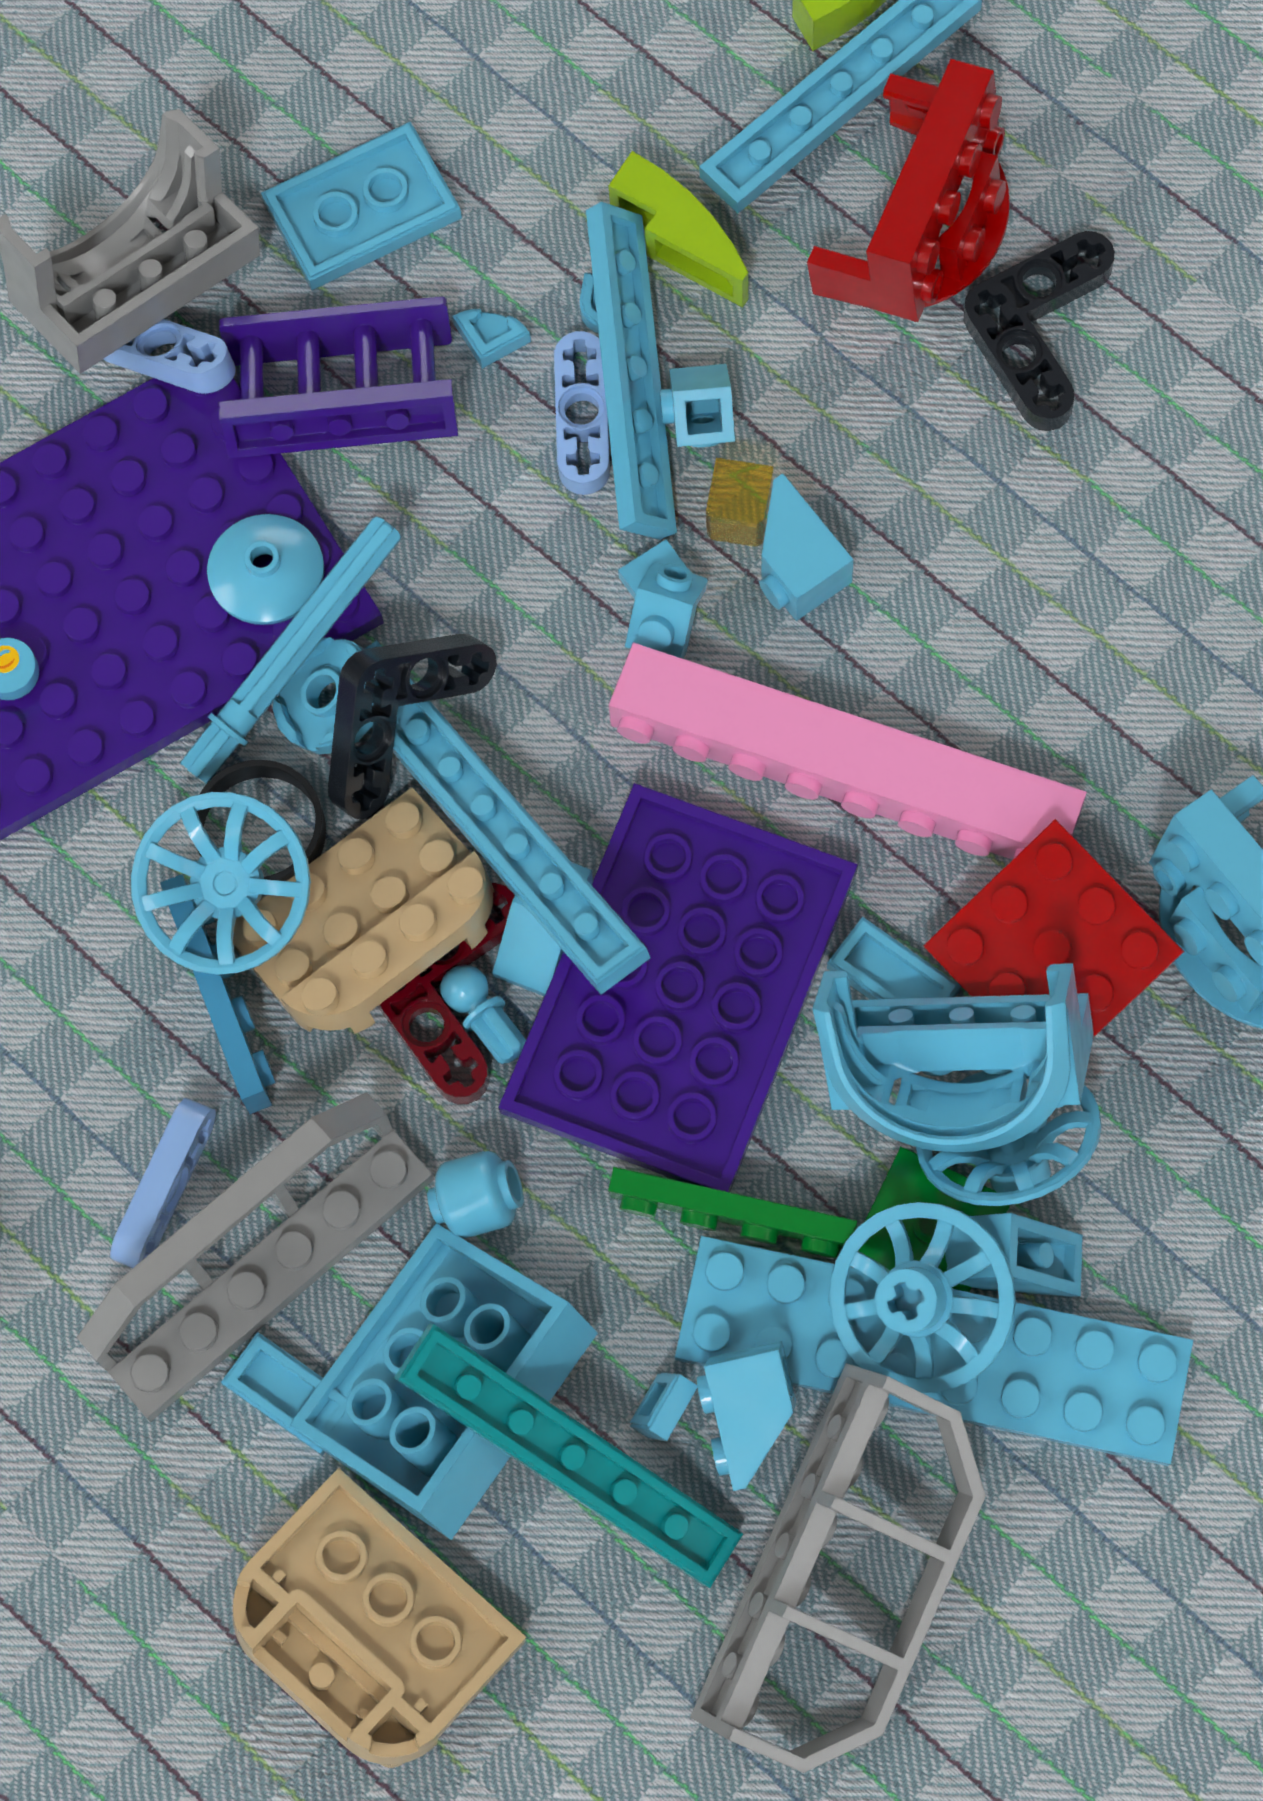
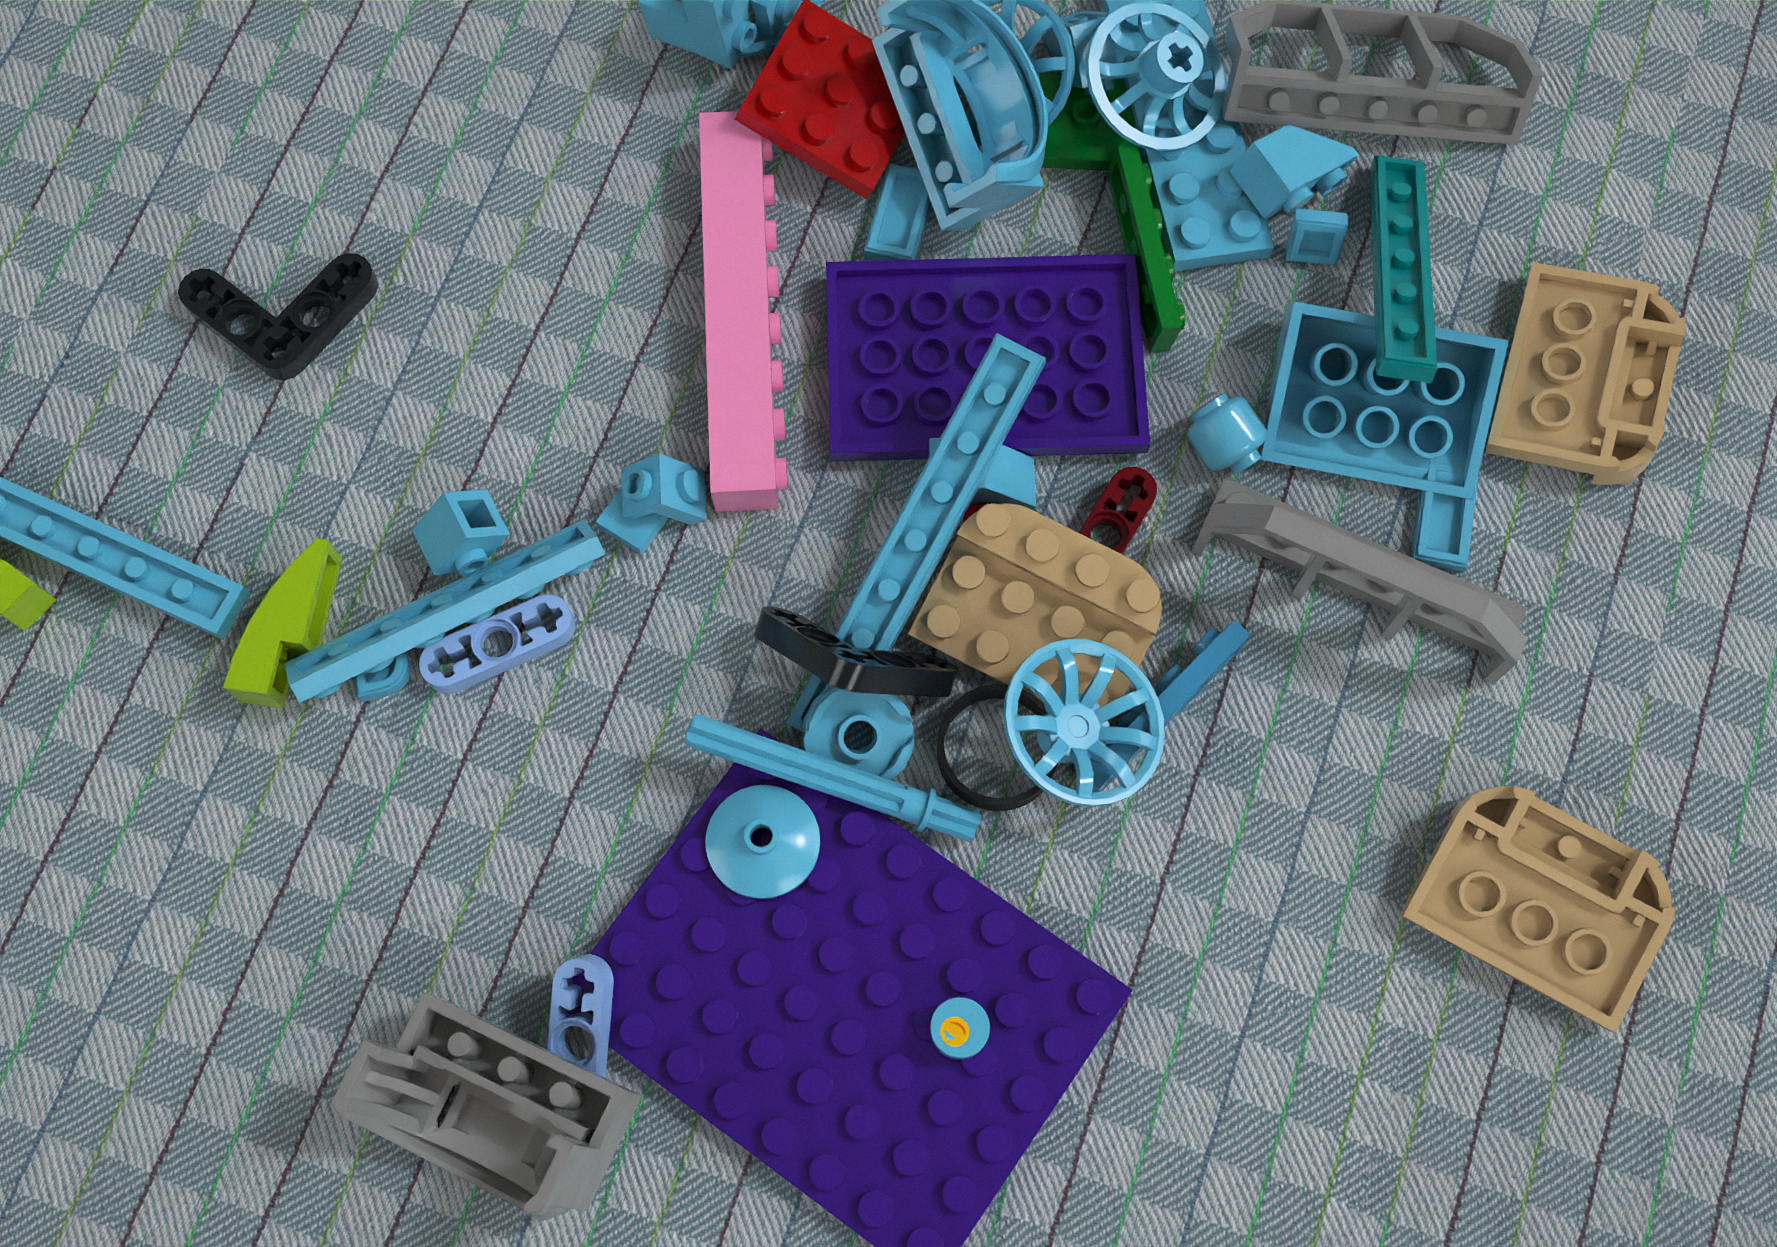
camera: 120 degrees left, 0 degrees up
light blue beam [110,1098,216,1268] -> none
dark purple fence [219,296,458,459] -> none
medium azure tile [261,121,462,290] -> none
medium azure axle [440,965,526,1064] -> none
medium azure tile [453,309,531,369] -> none
clear yellow piece [706,457,774,547] -> none
medium azure slope [759,473,854,621] -> none
red piece [807,59,1010,322] -> none

